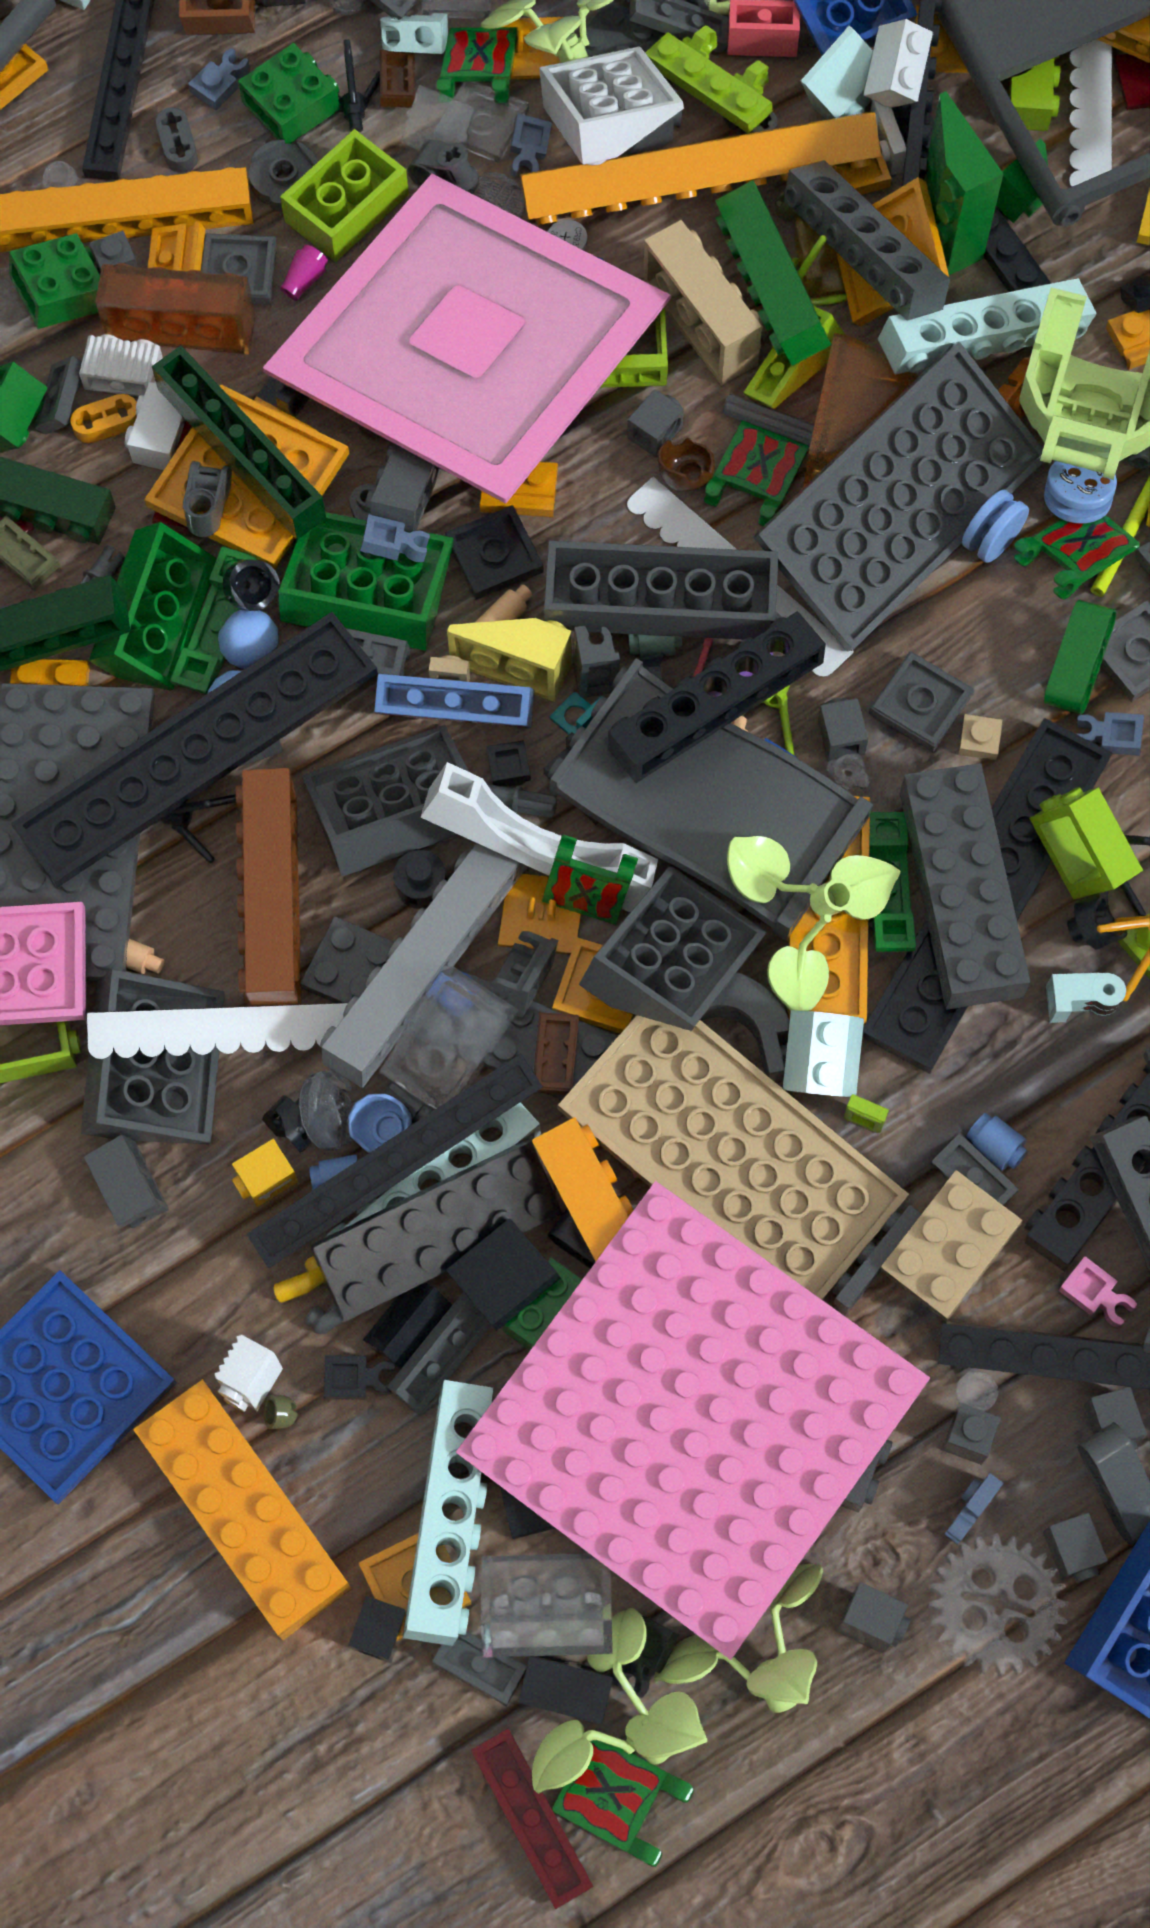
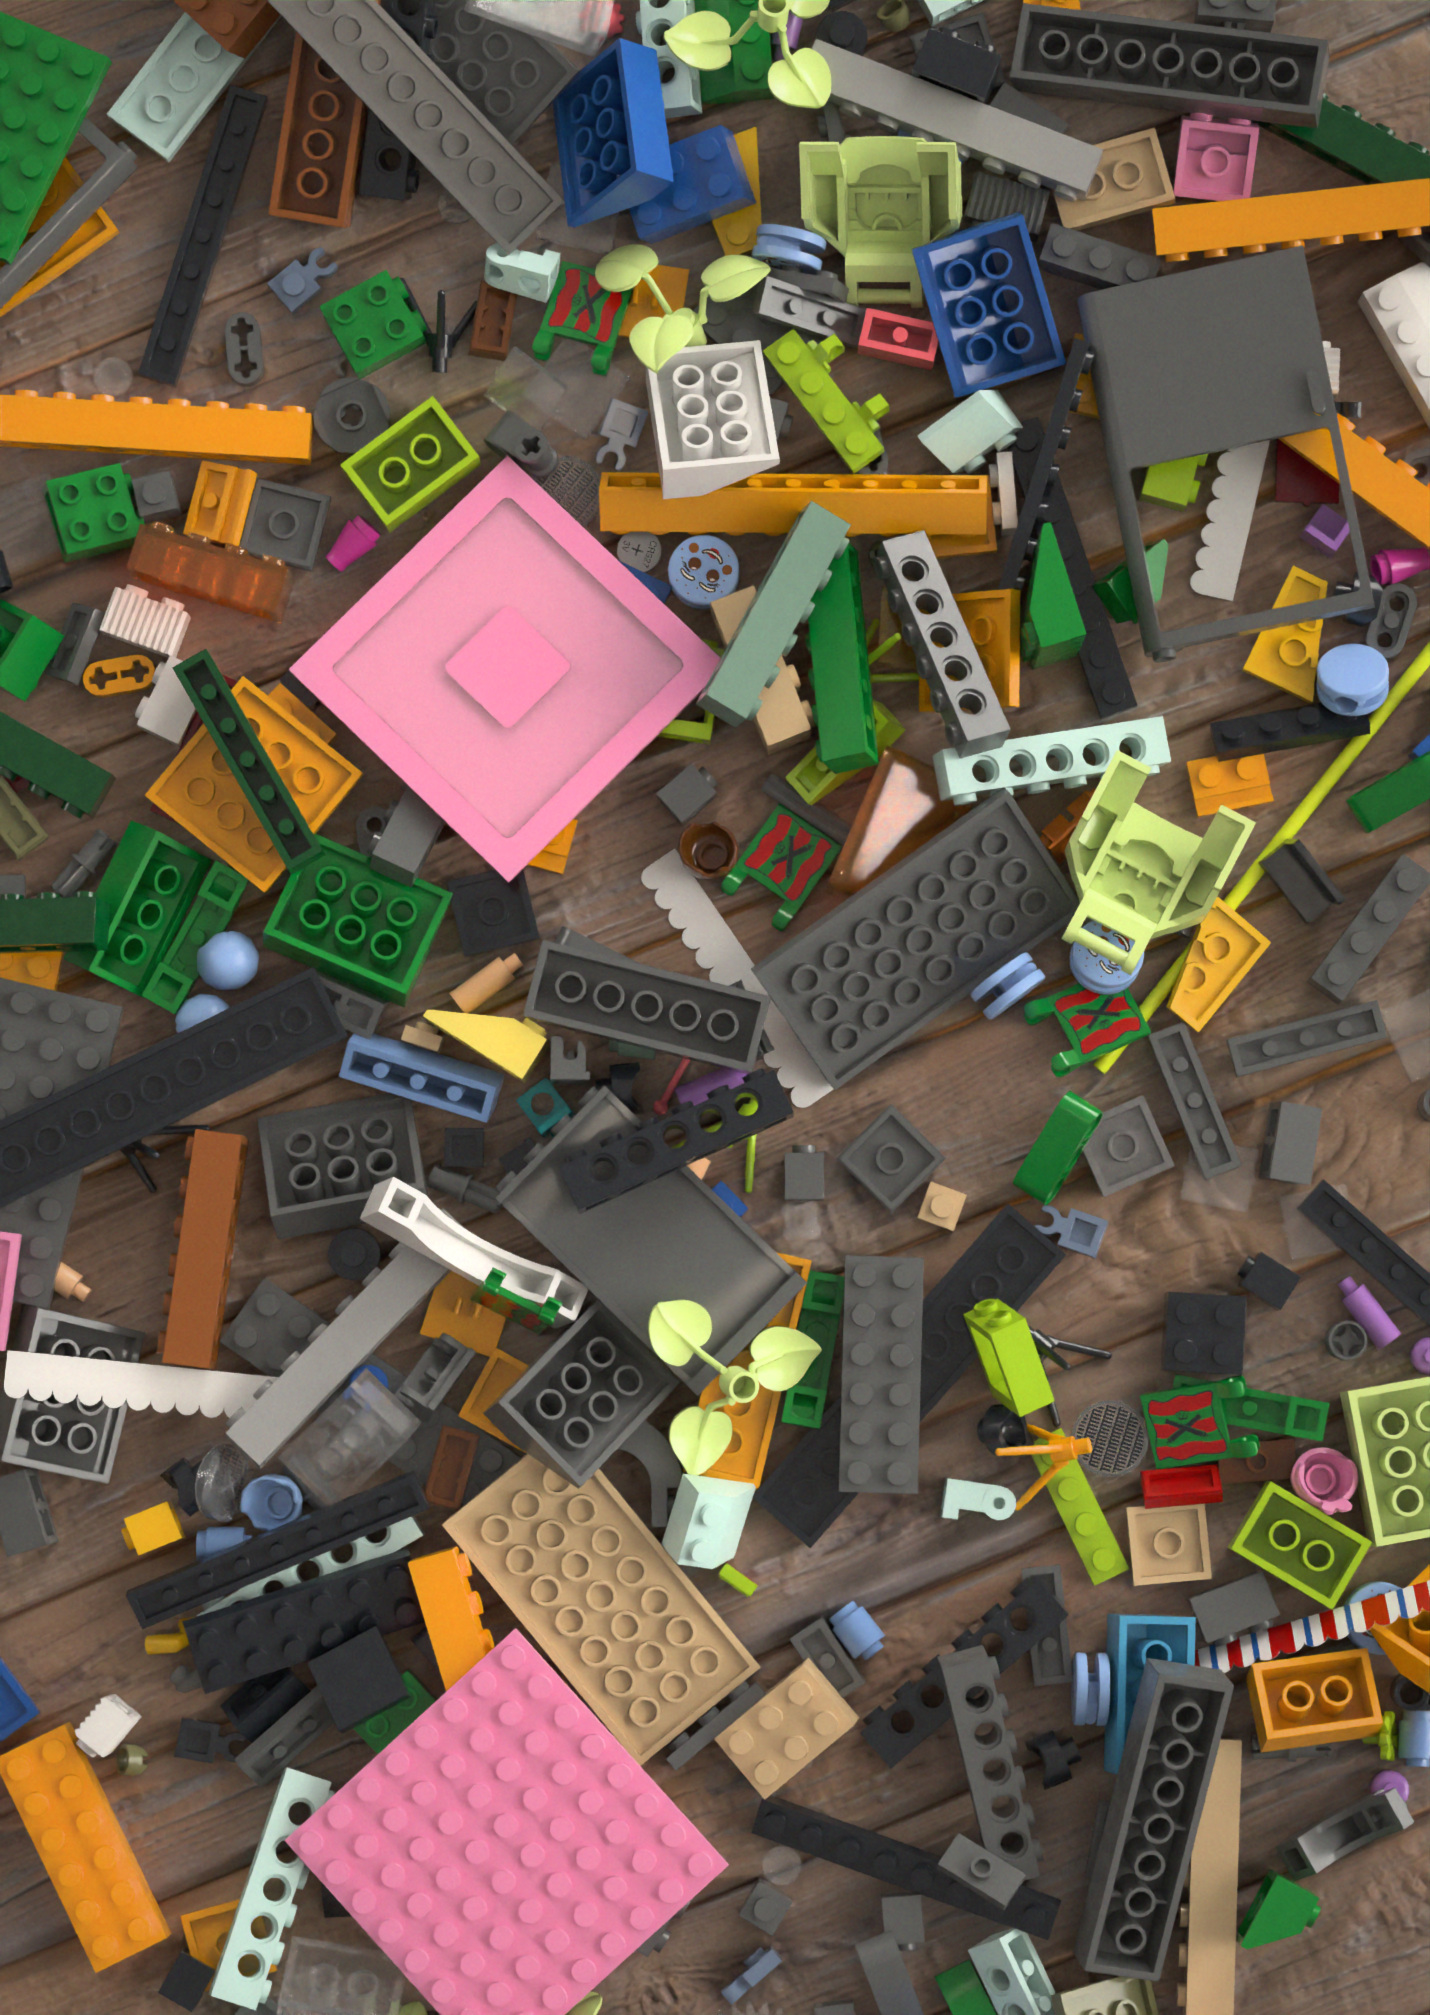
camera: 15 degrees right, 15 degrees up
dark grey piece [183,461,232,537] -> none
black piece [223,560,280,611] -> none
sand blue plate [360,514,430,562] -> none
white brick [863,19,933,108] -> none
bright pink plate [1058,1256,1137,1328] -> none
none -> light blue head [668,535,739,610]
none -> sand green brick [696,501,851,728]

